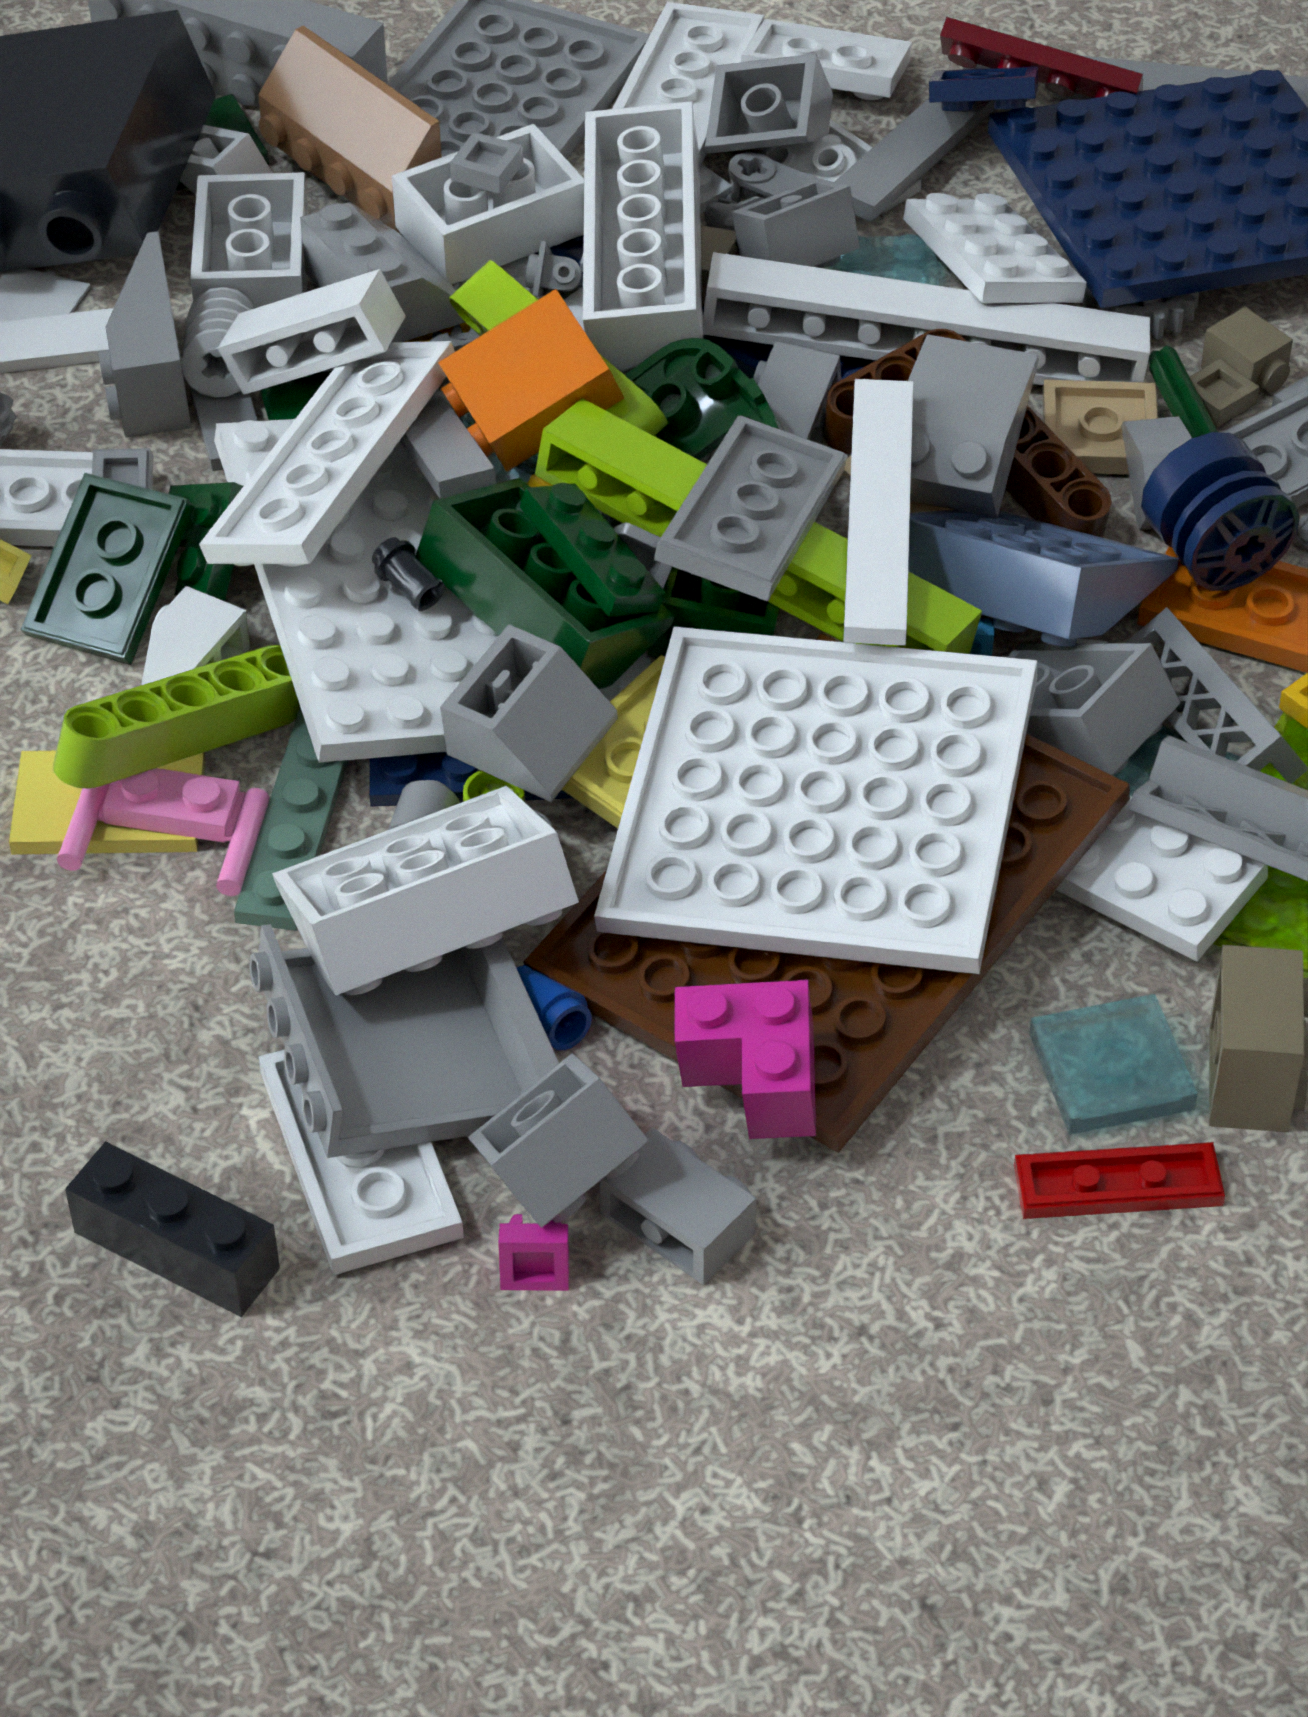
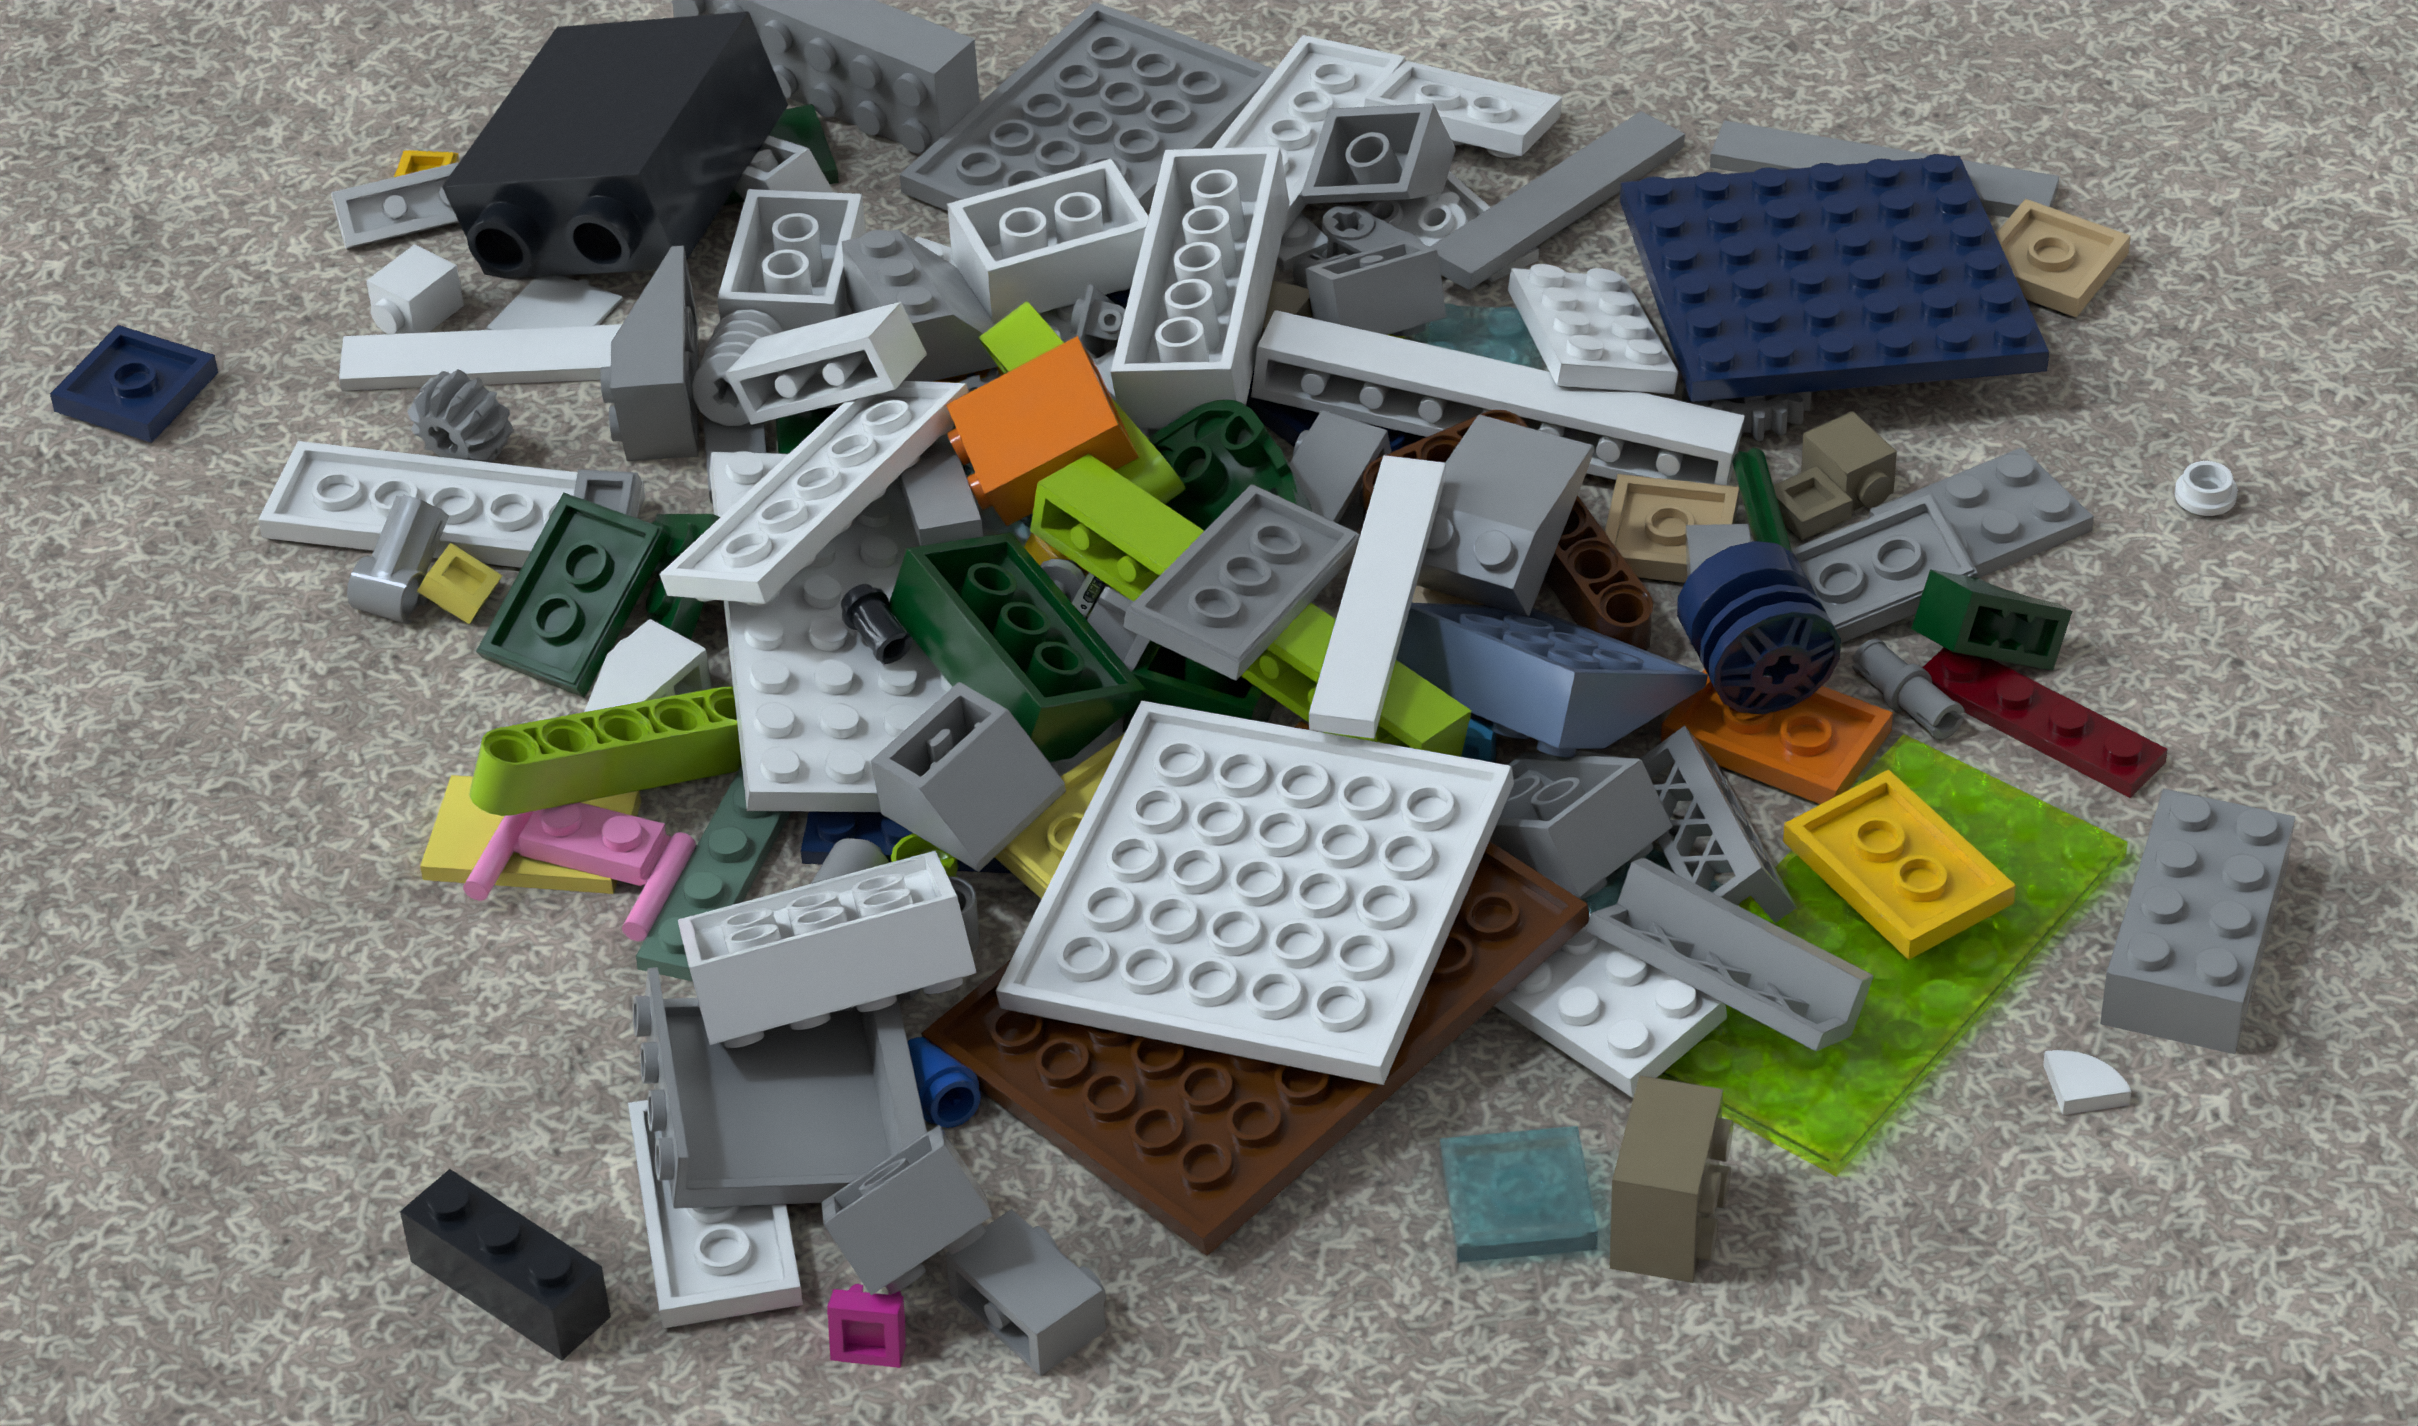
camera: 10 degrees right, 5 degrees down
slope [258,25,442,233] -> none
light grey plate [450,132,524,194] -> none
dark green plate [520,483,666,617] -> none
dark pink brick [675,980,816,1139] -> none
dark blue plate [929,66,1038,111] -> none
dark red plate [940,17,1143,98] -> none
red tile [1014,1142,1225,1219] -> none

